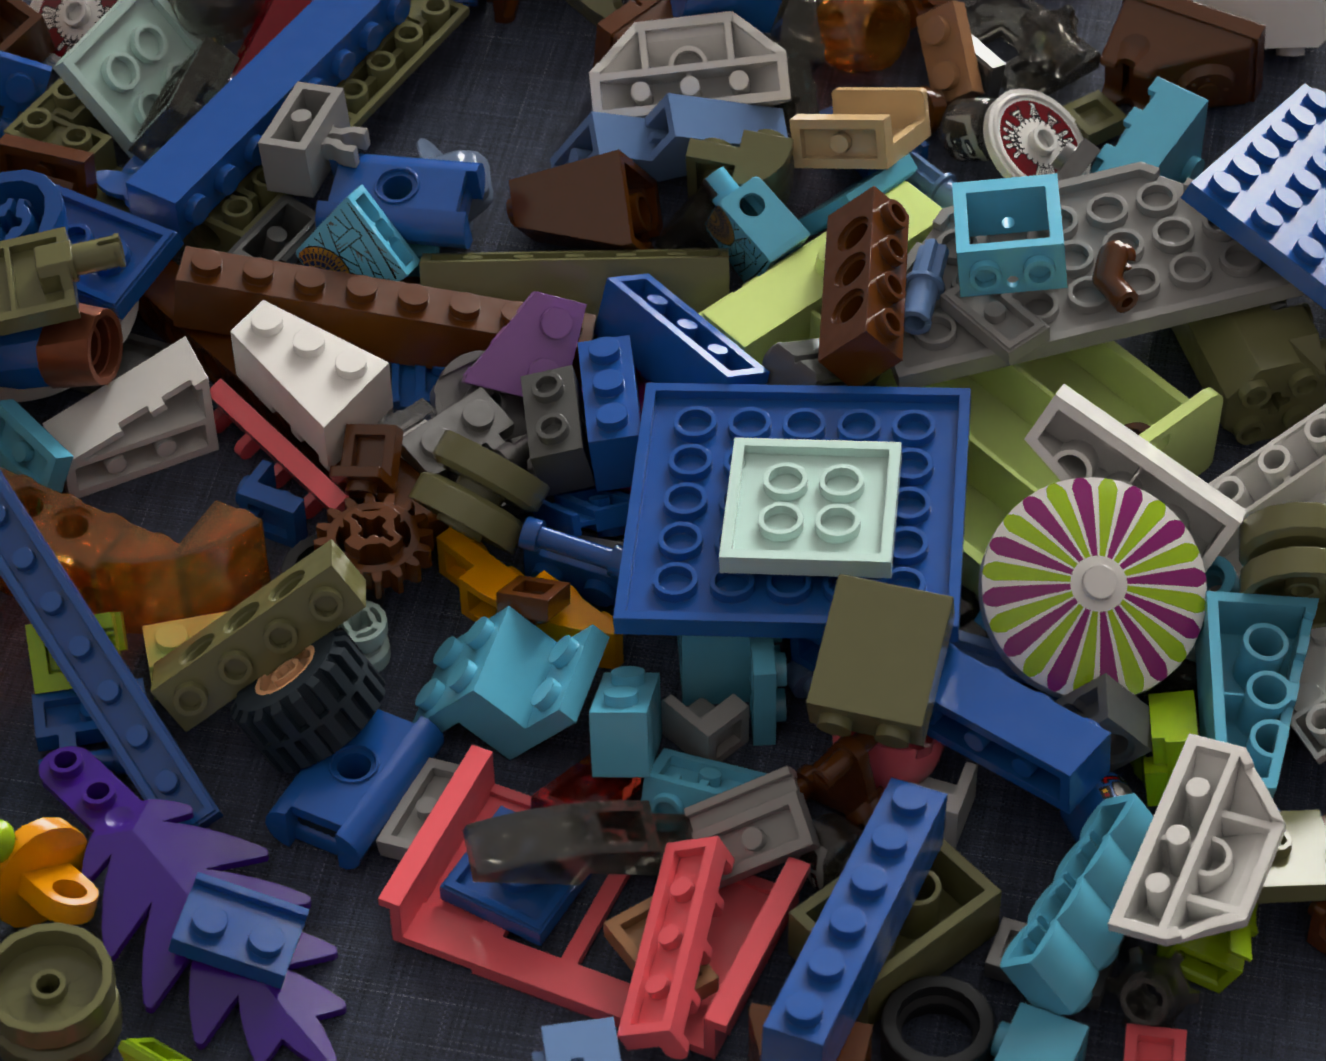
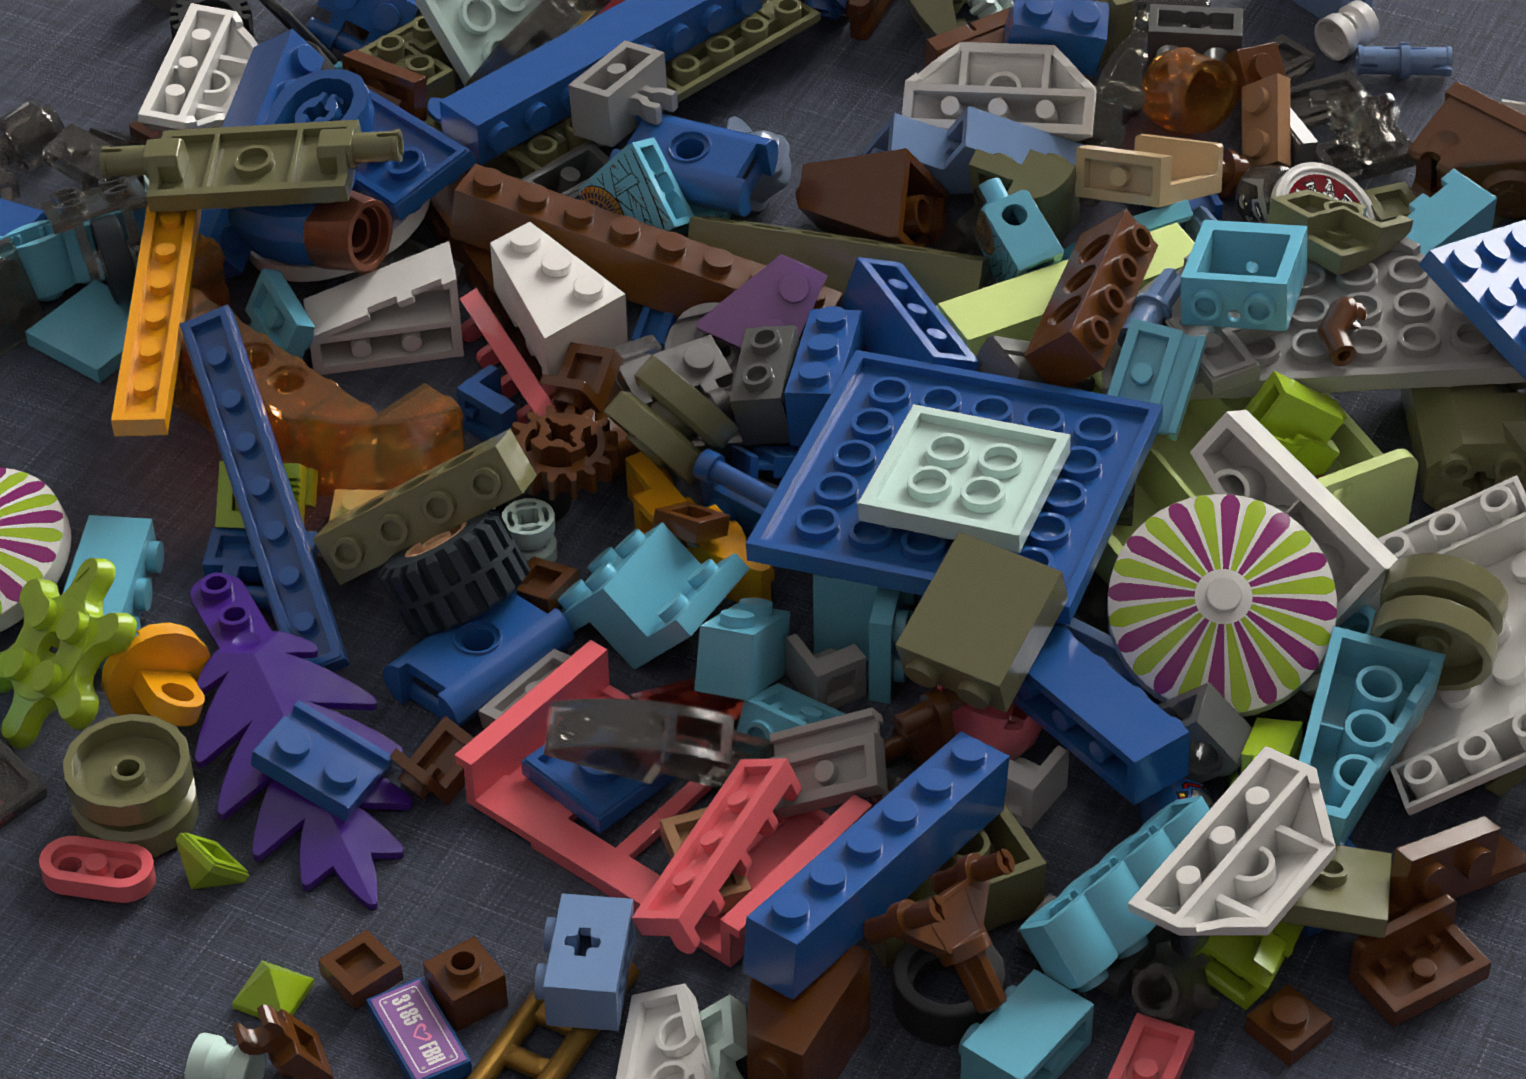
camera: 15 degrees right, 5 degrees down
none -> reddish brown bracket [389,716,474,806]
none -> reddish brown plate [517,556,580,614]
none -> reddish brown axle [863,849,1015,1014]
none -> medium azure plate [1107,318,1207,441]
none -> lime piece [1245,370,1347,476]
none -> reddish brown plate [1245,984,1333,1067]
none -> olive slope [1267,190,1413,275]

